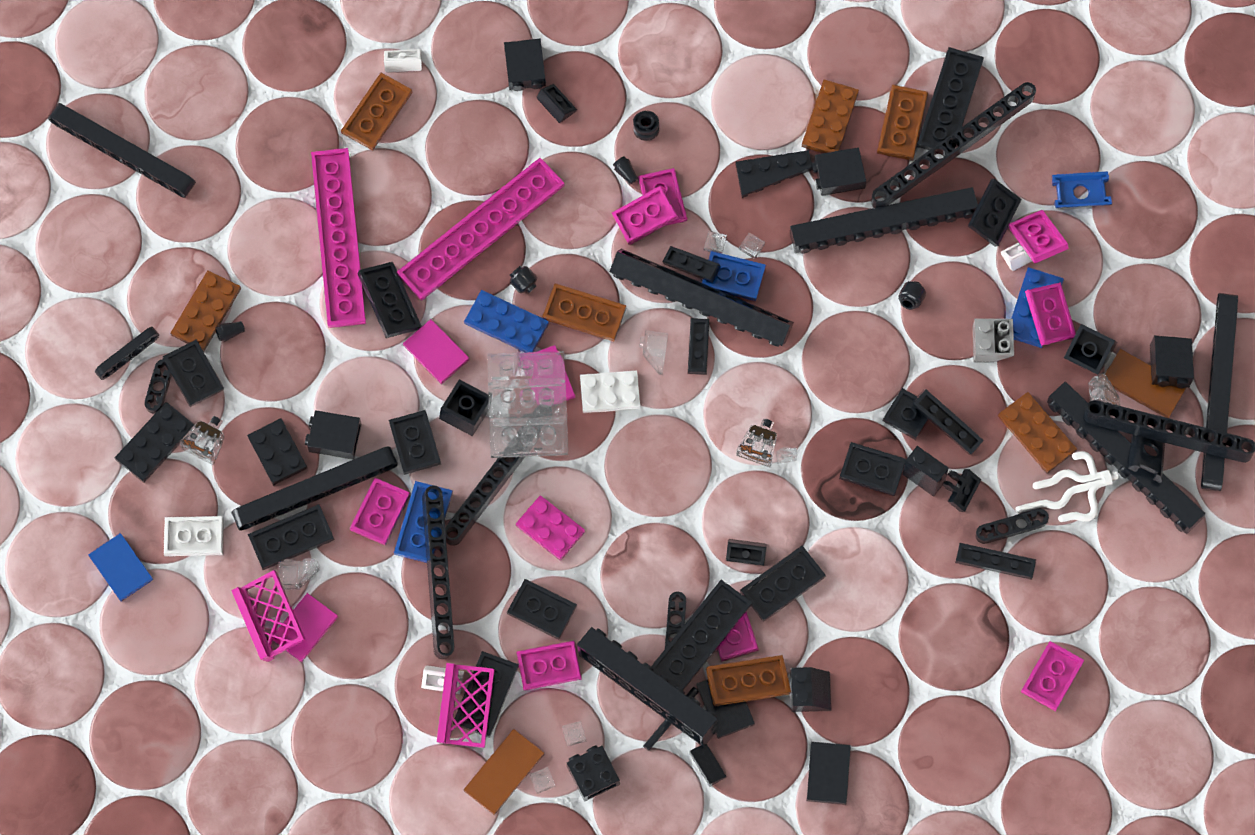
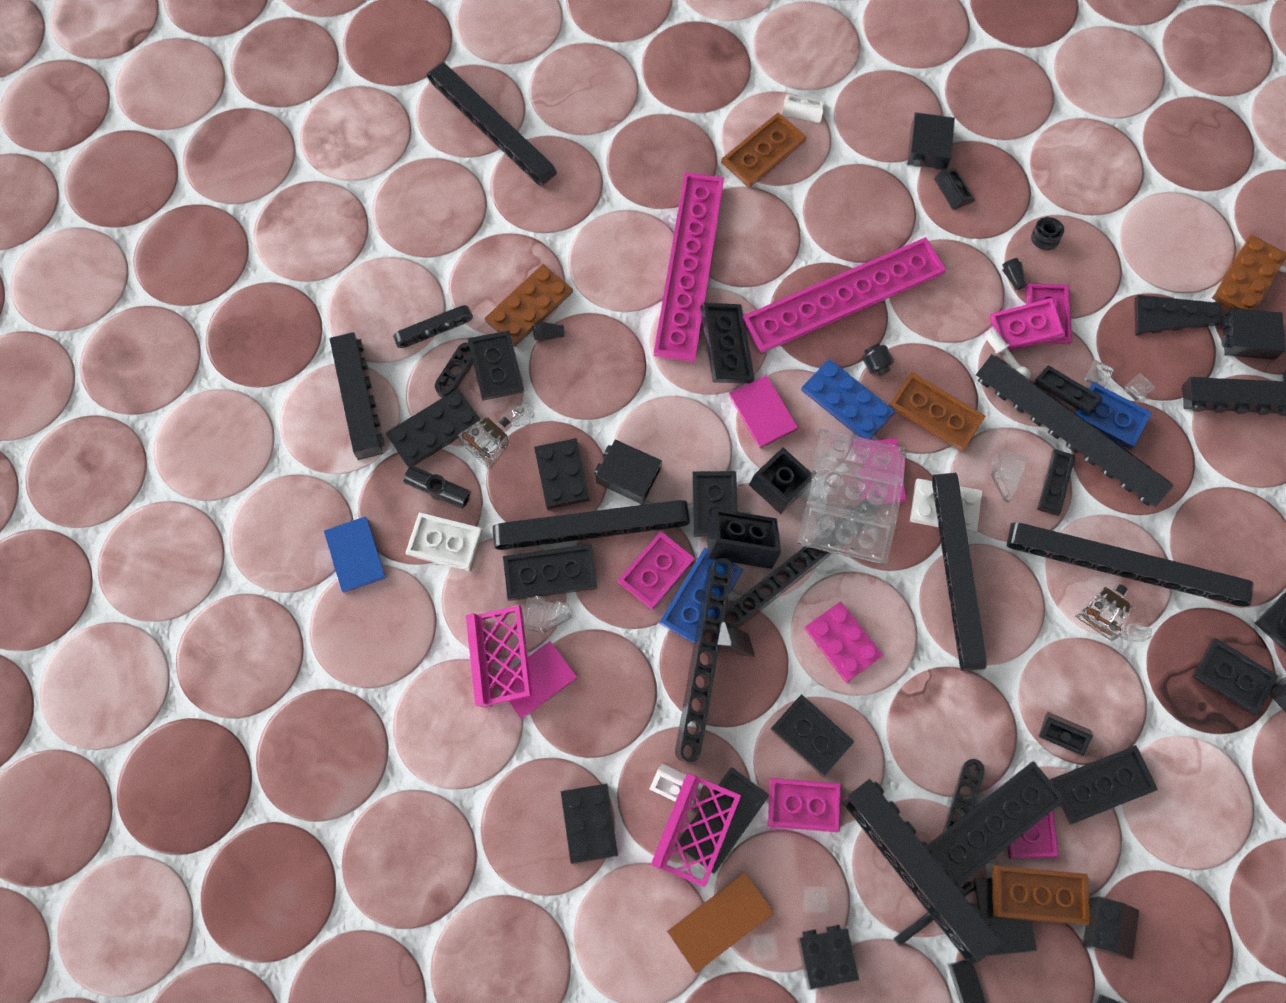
camera: 15 degrees right, 0 degrees up
none -> black brick [329,332,385,460]
none -> black piece [403,465,471,509]
none -> clear plant [507,402,535,427]
none -> black plate [561,784,618,864]
none -> black slope [707,508,781,569]
none -> black slope [718,622,755,657]
none -> black beam [932,472,987,671]
none -> white pin [984,329,1031,379]
none -> black beam [1006,522,1254,607]

